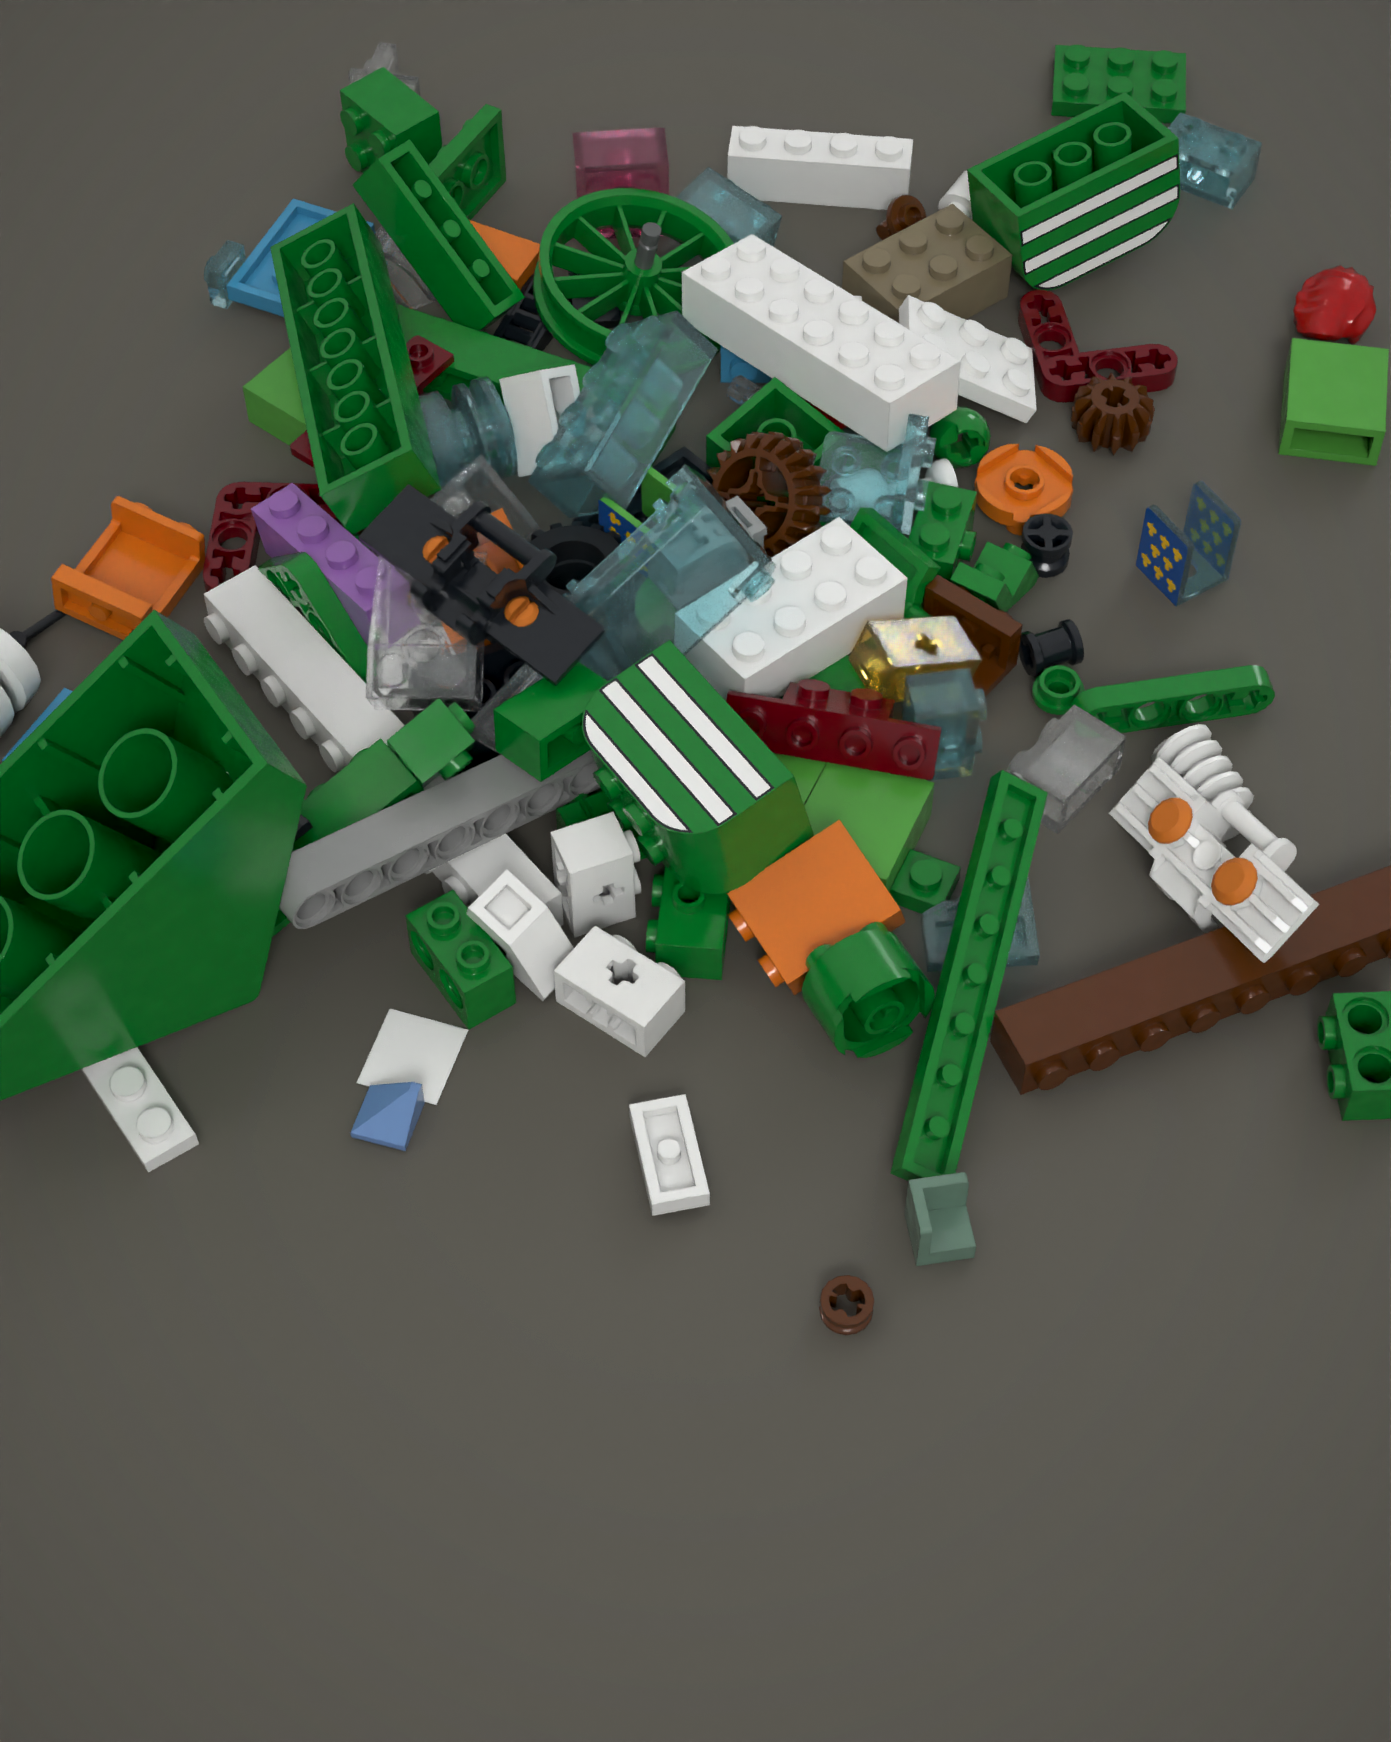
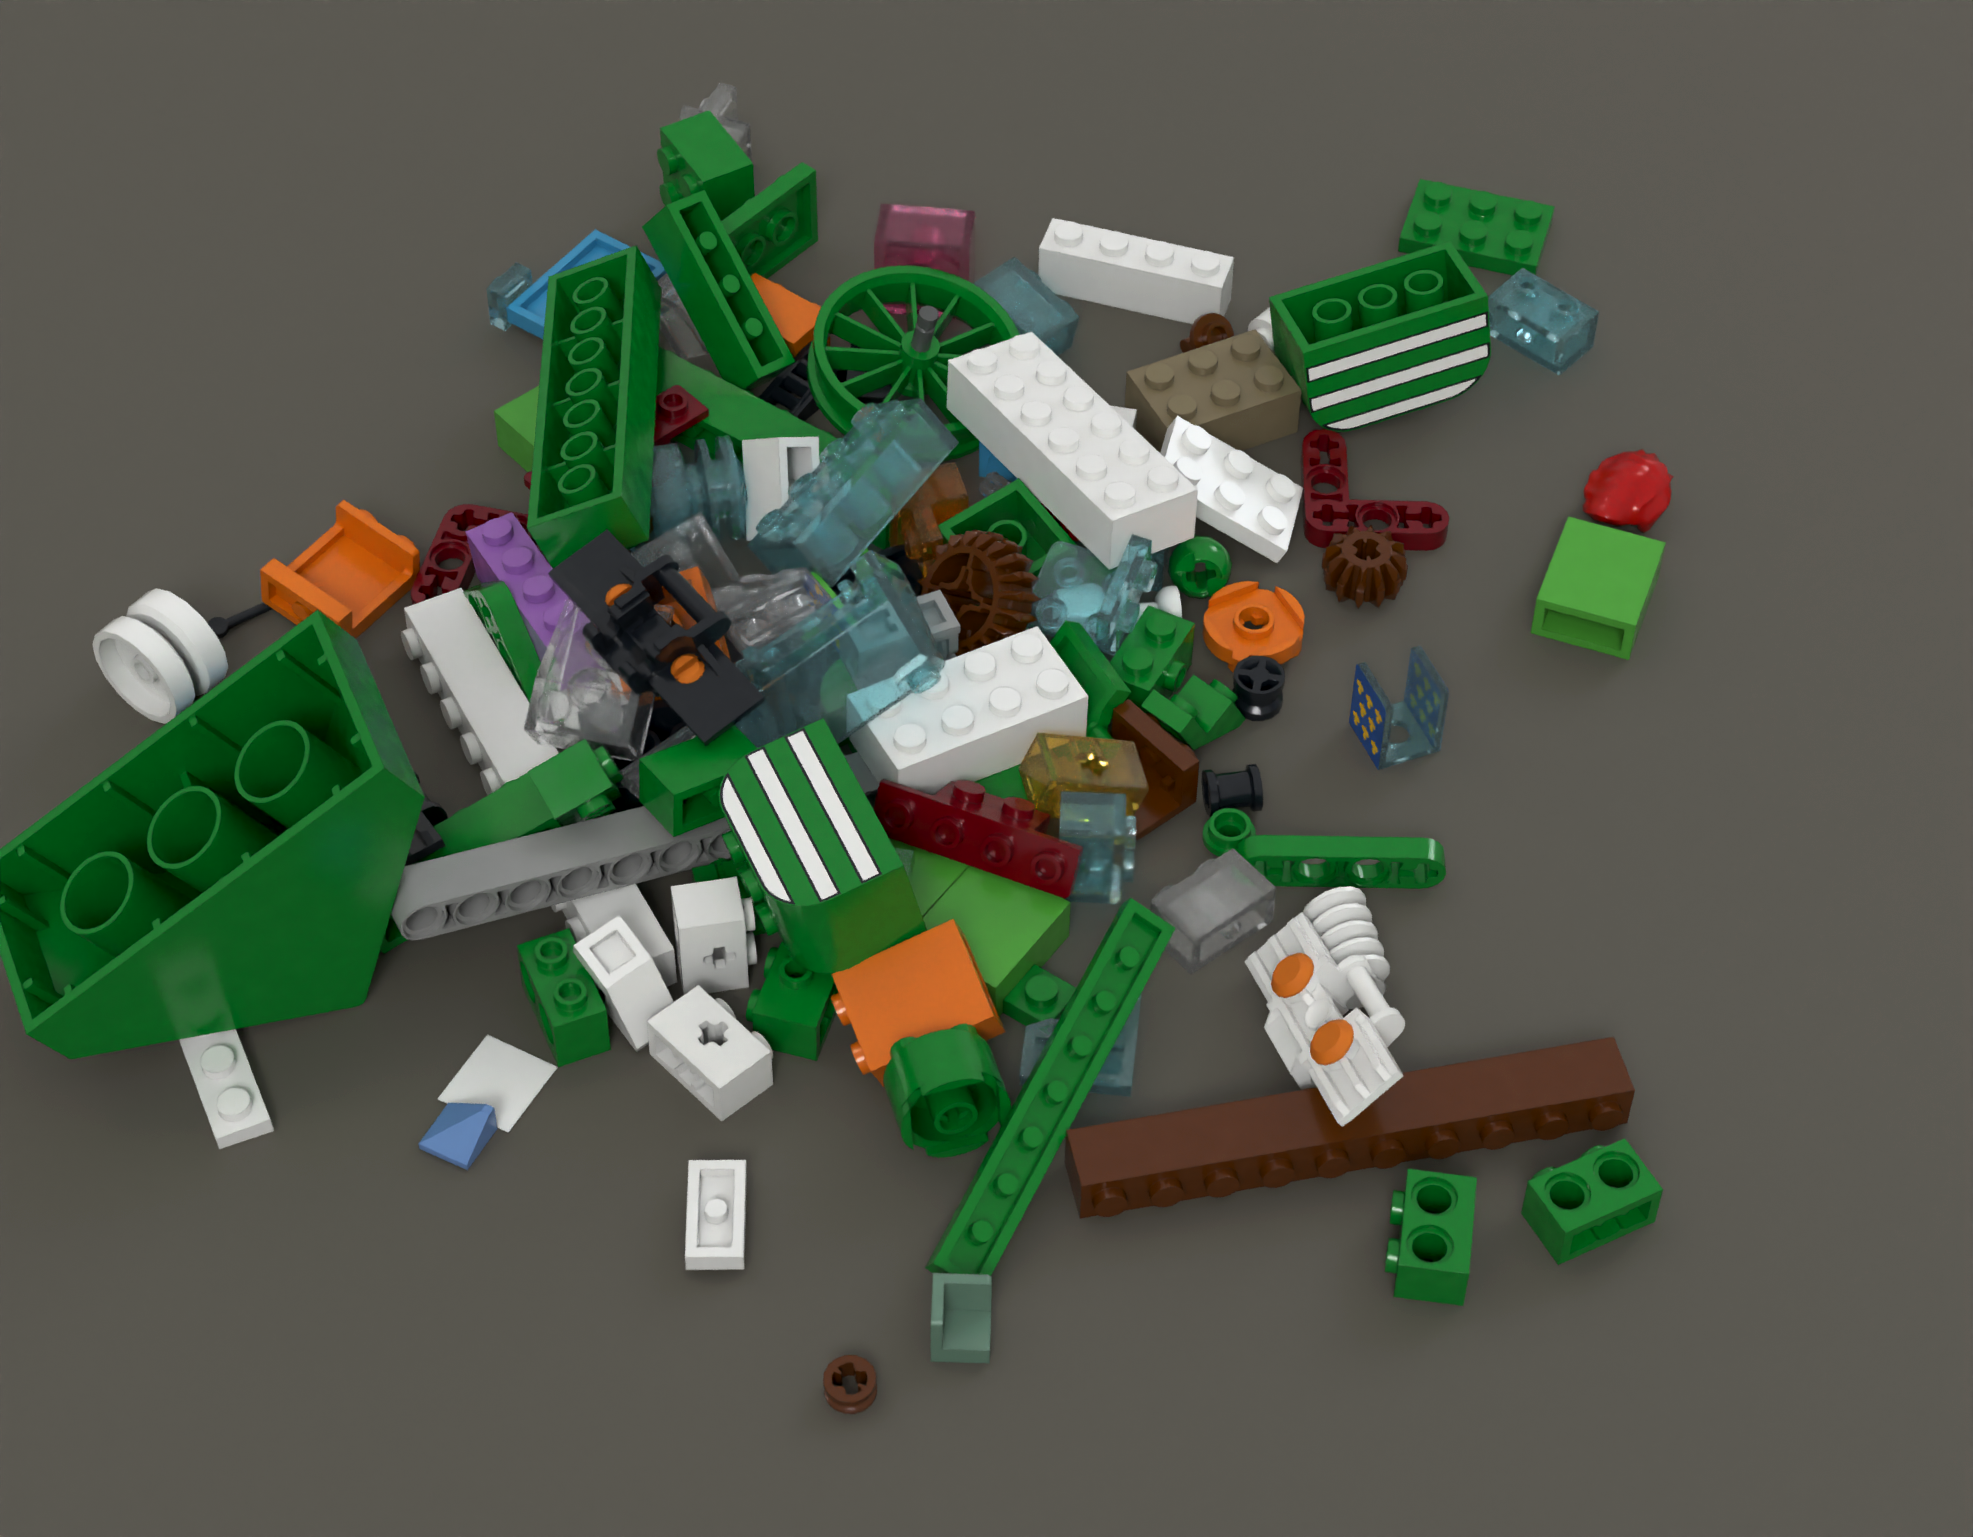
camera: 10 degrees right, 5 degrees down
none -> clear wing [708,567,835,662]
none -> clear orange brick [889,462,969,578]

